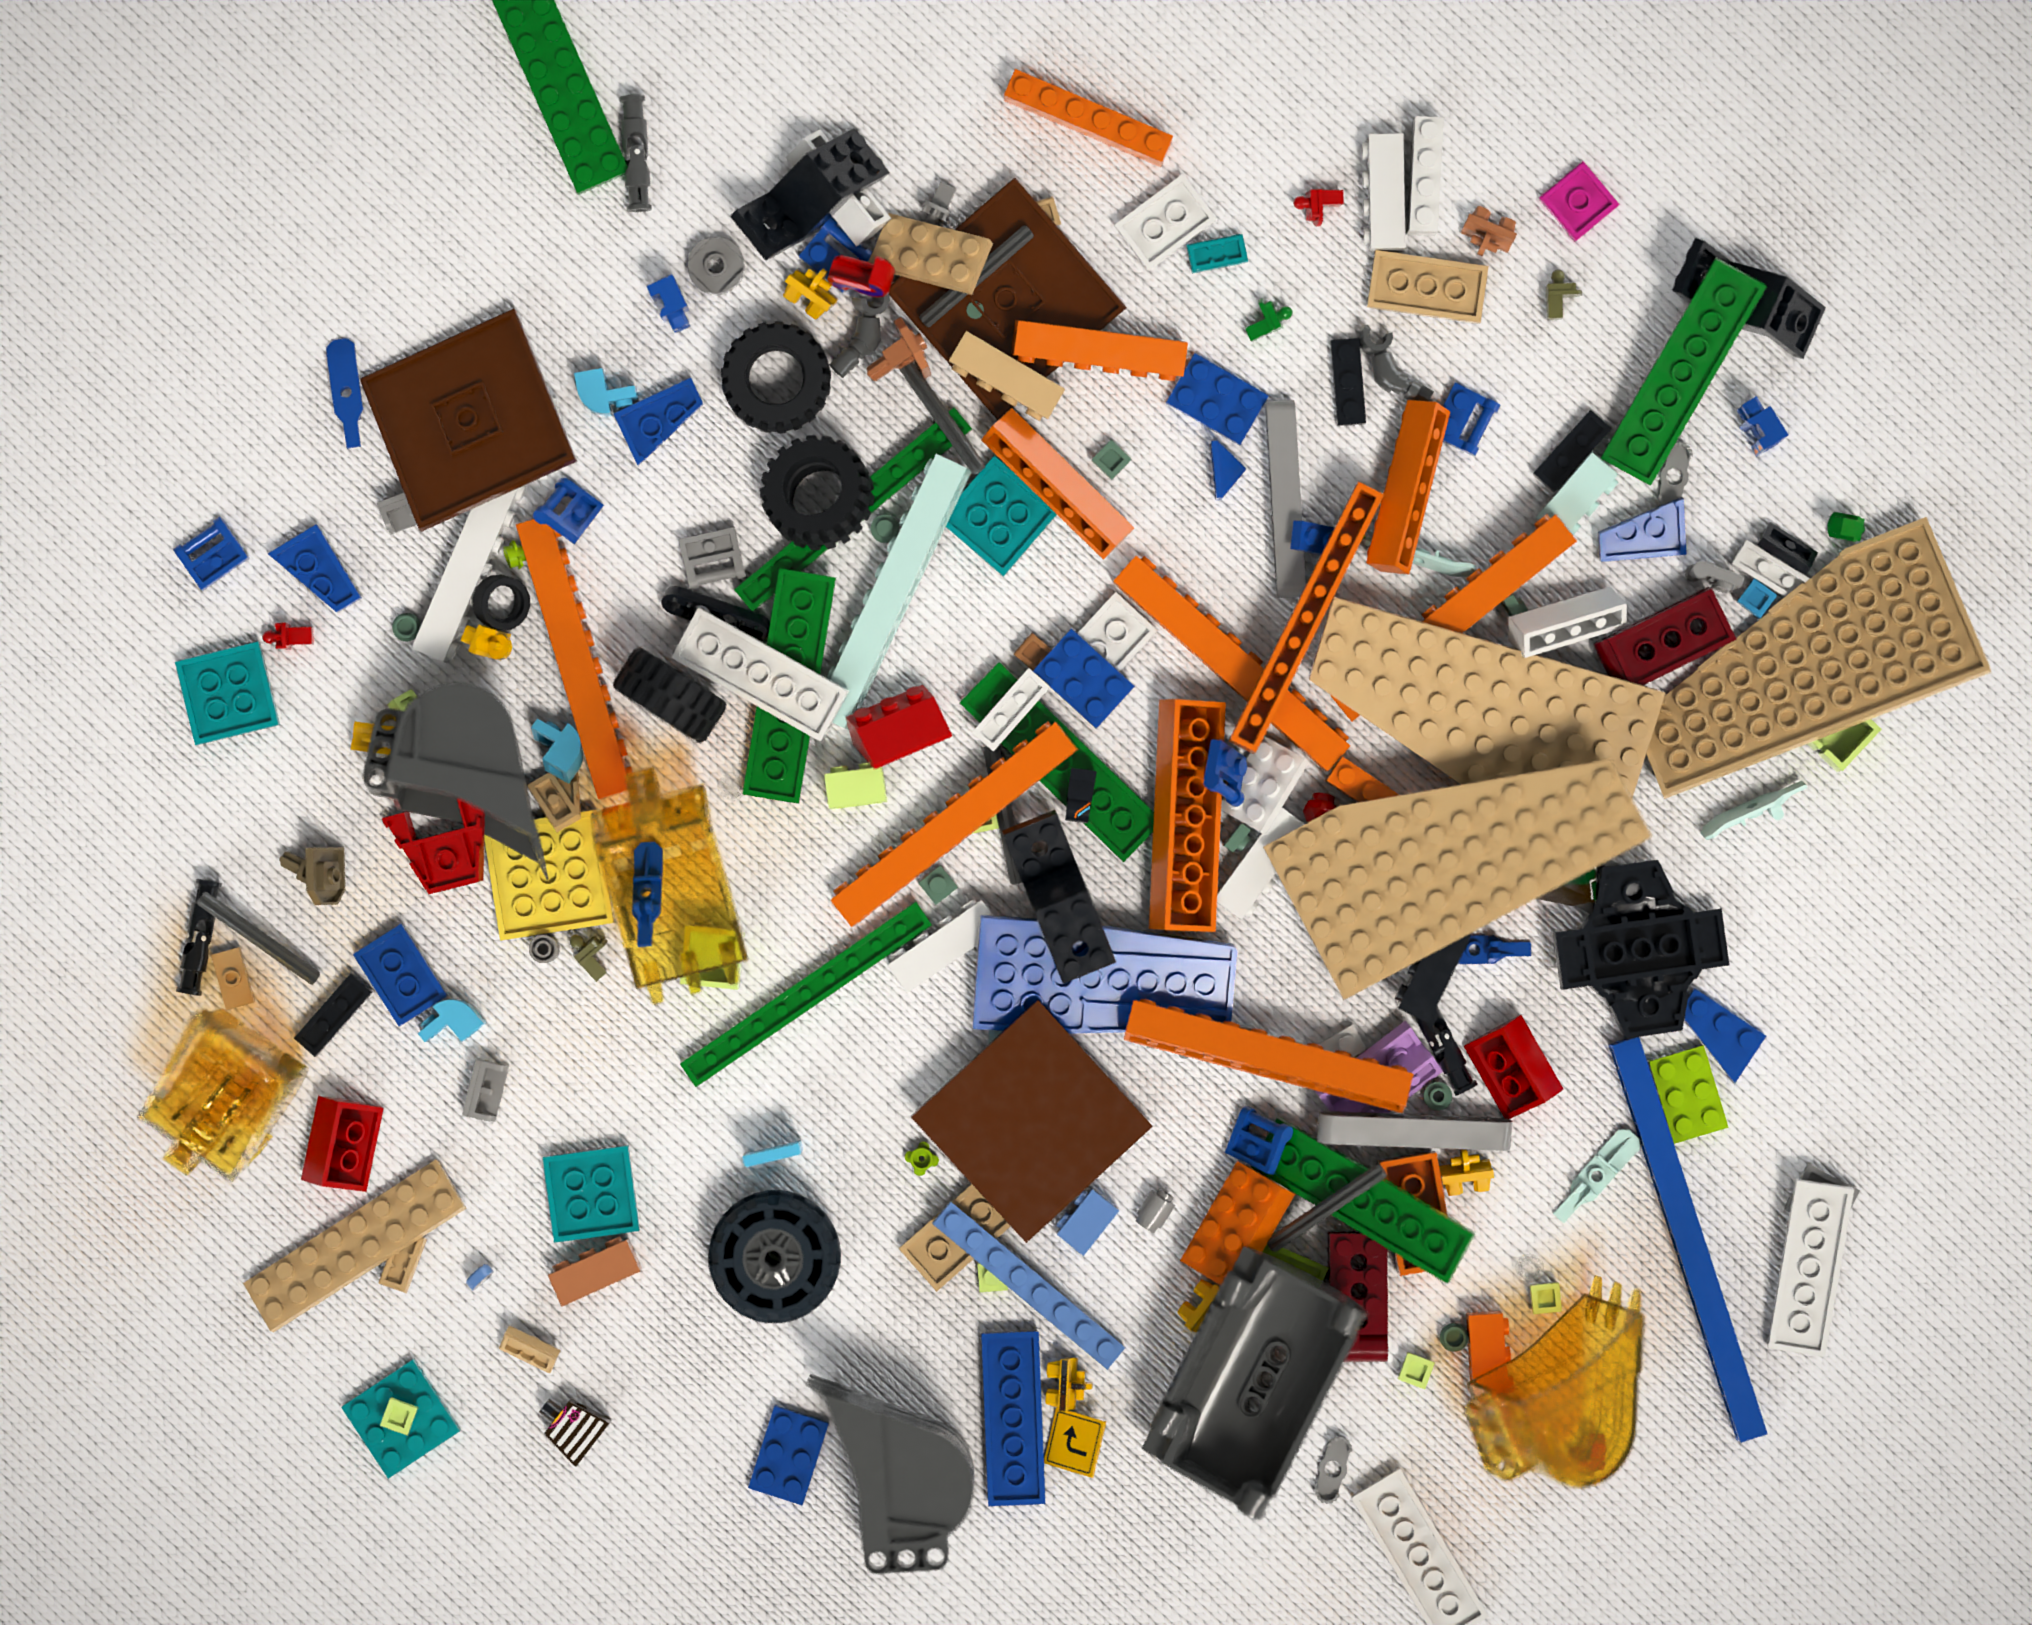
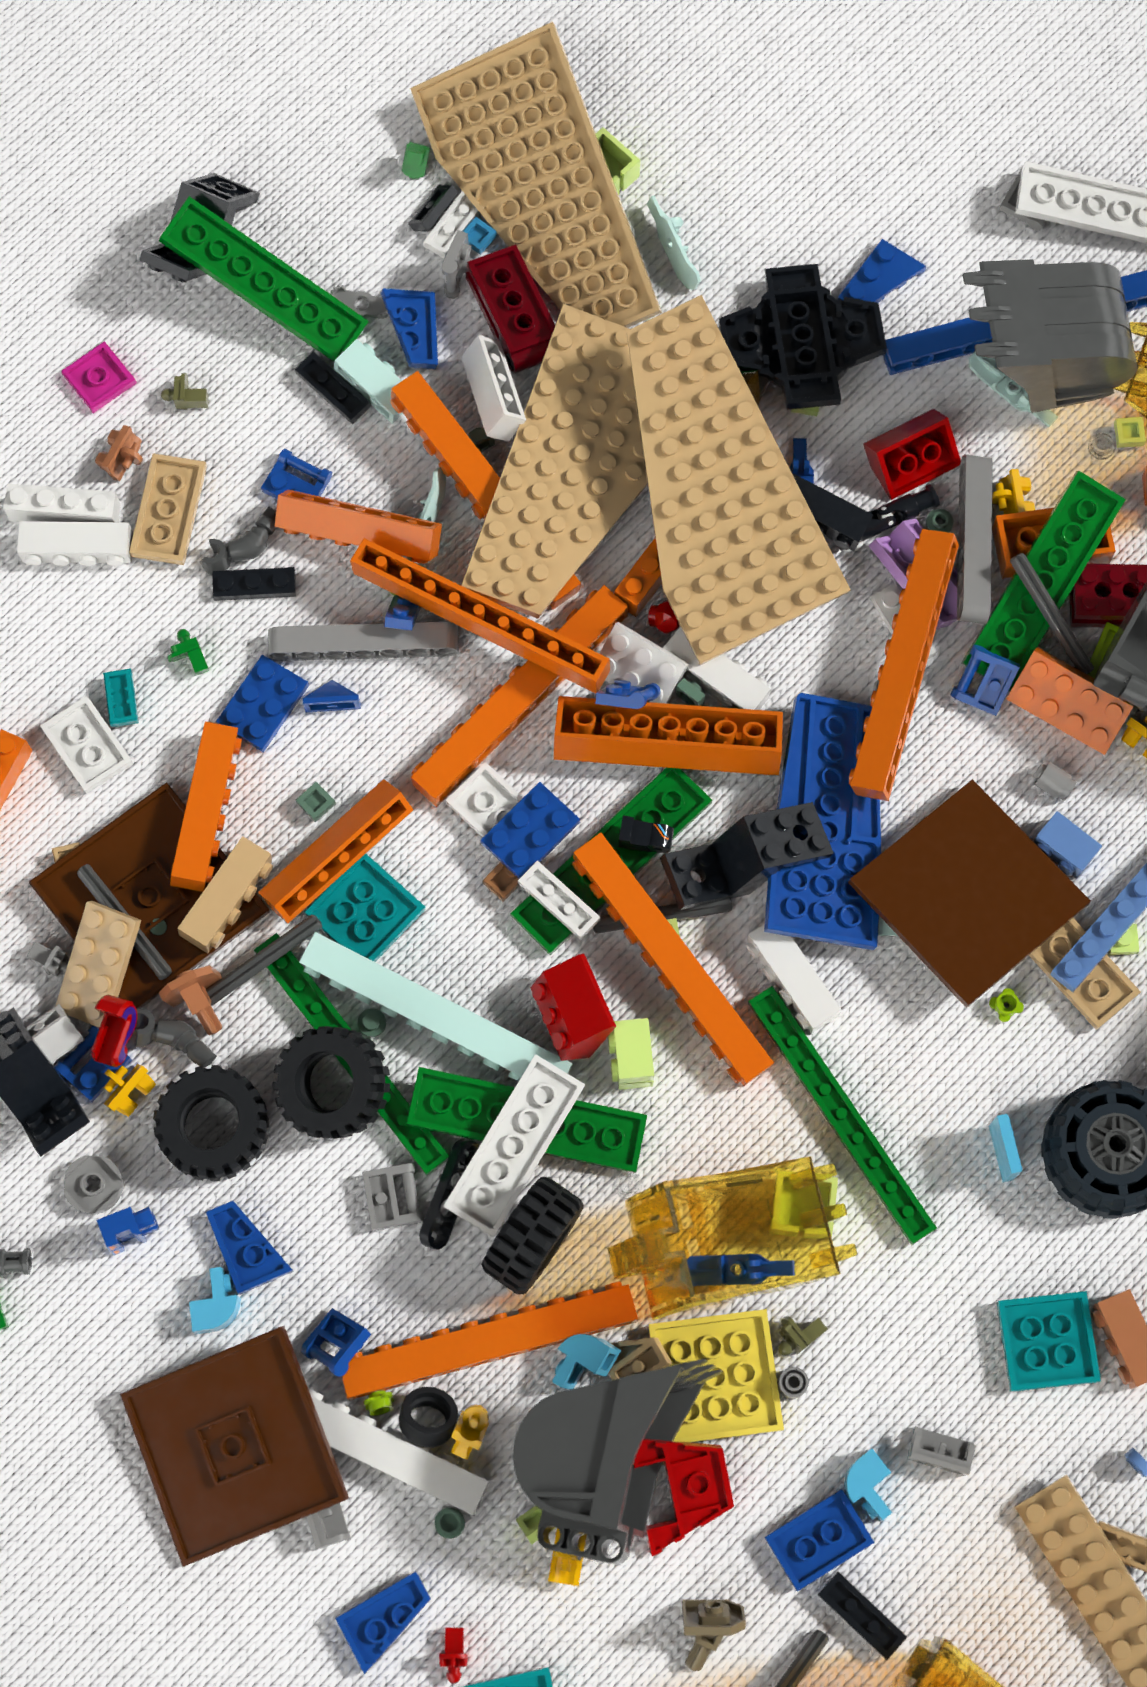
camera: 85 degrees left, 15 degrees down
red slope [301,1096,384,1192] -> none
blue piece [326,338,363,449] -> none
sand green plate [918,865,958,905] -> none
red piece [1293,189,1344,227] -> none
lime plate [1648,1045,1729,1144] -> none
blue hips [1737,396,1789,457] -> none
none -> dark grey piece [962,259,1138,413]

